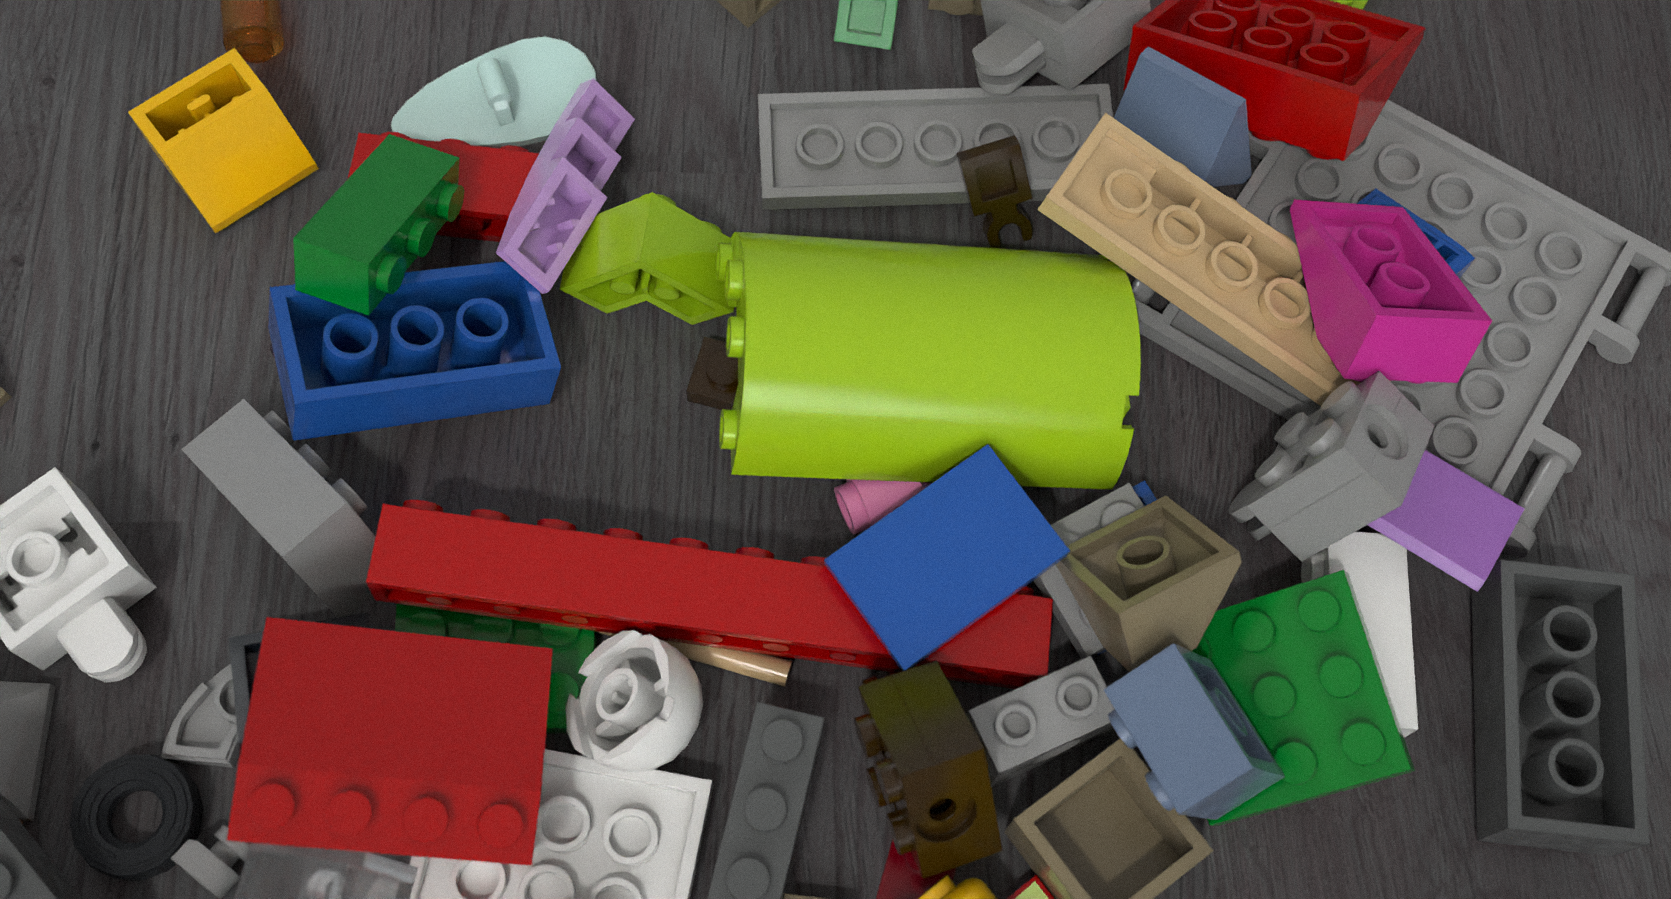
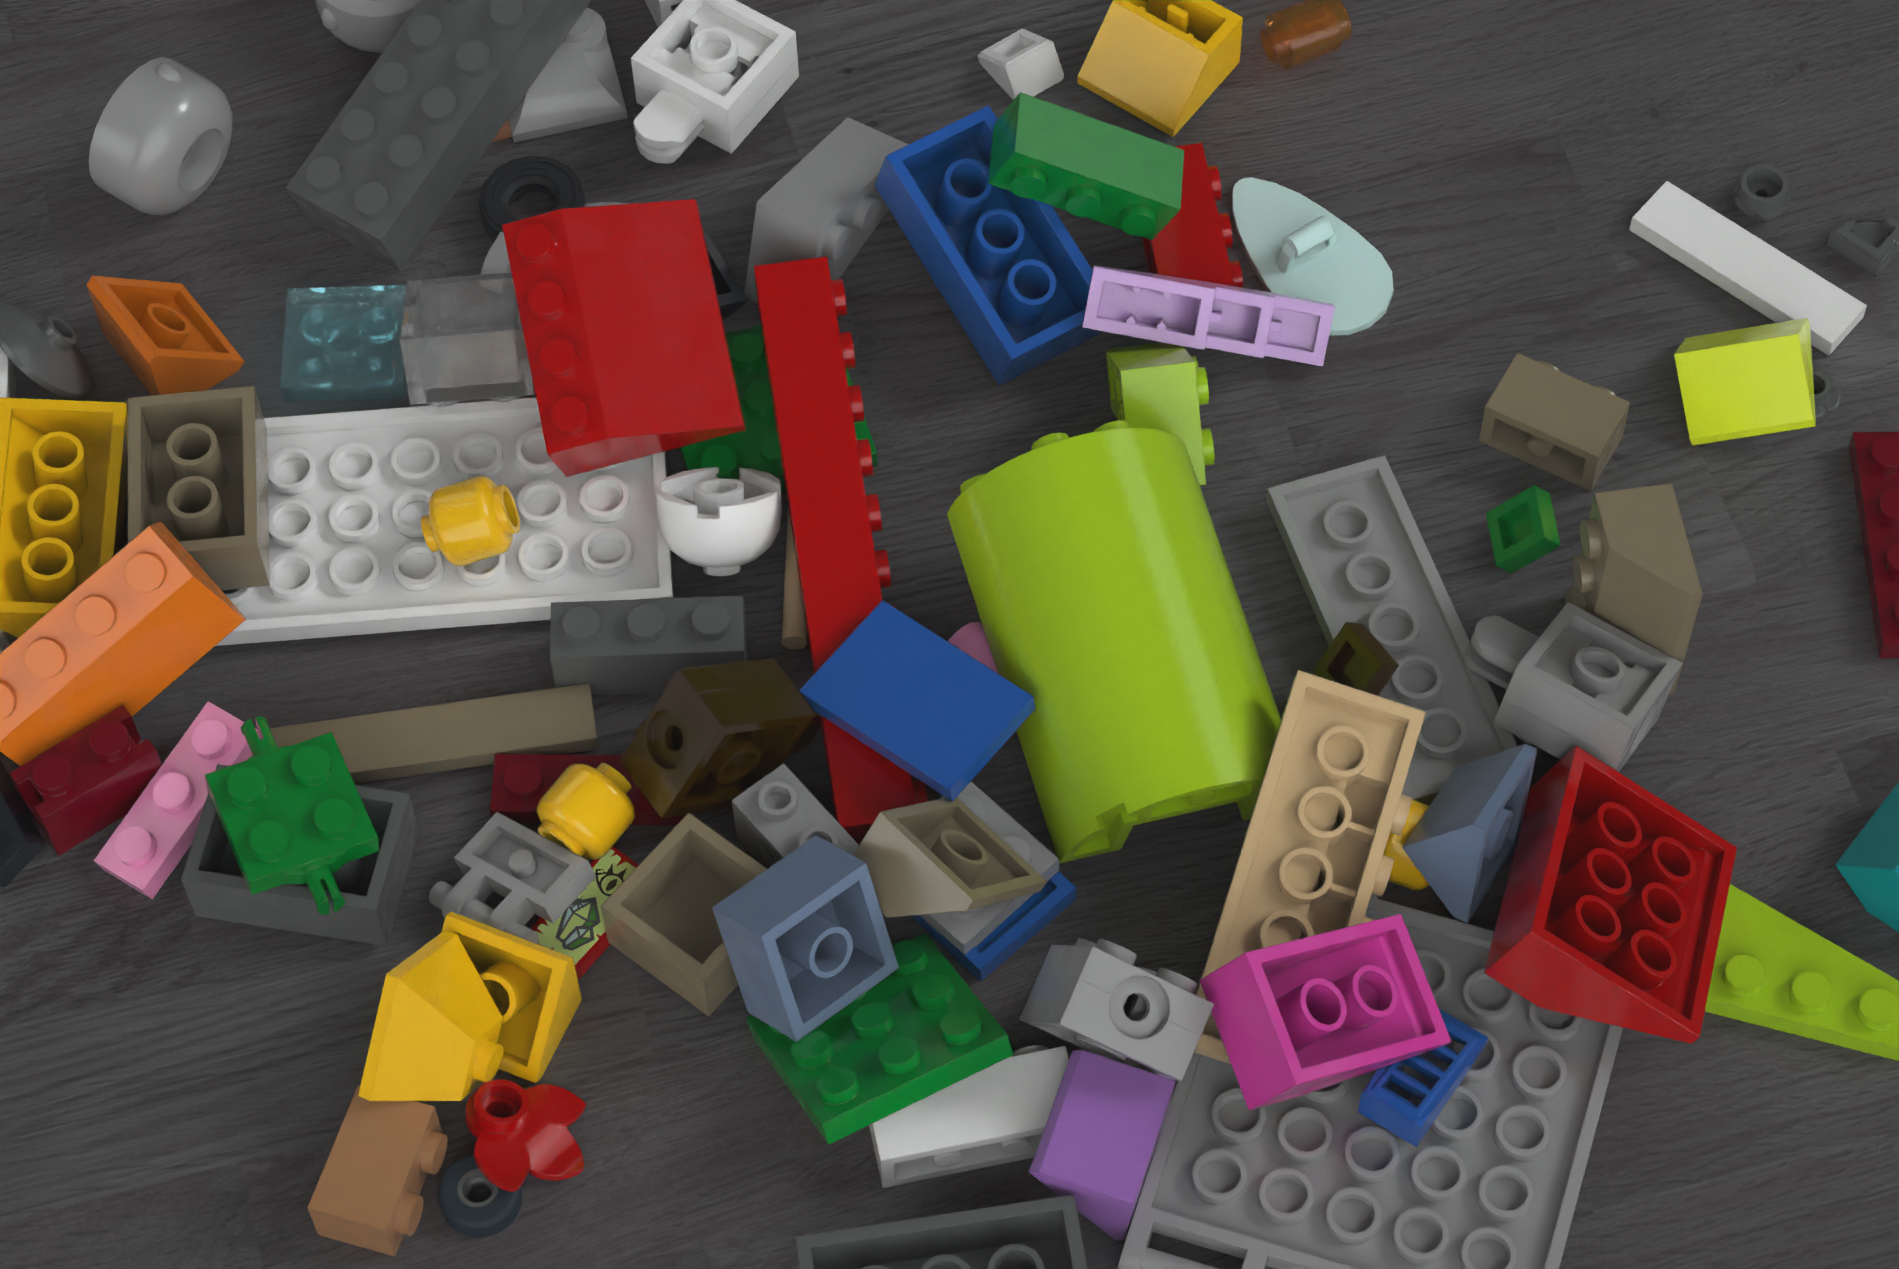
camera: 80 degrees right, 10 degrees down
none -> white slope [977,29,1064,100]

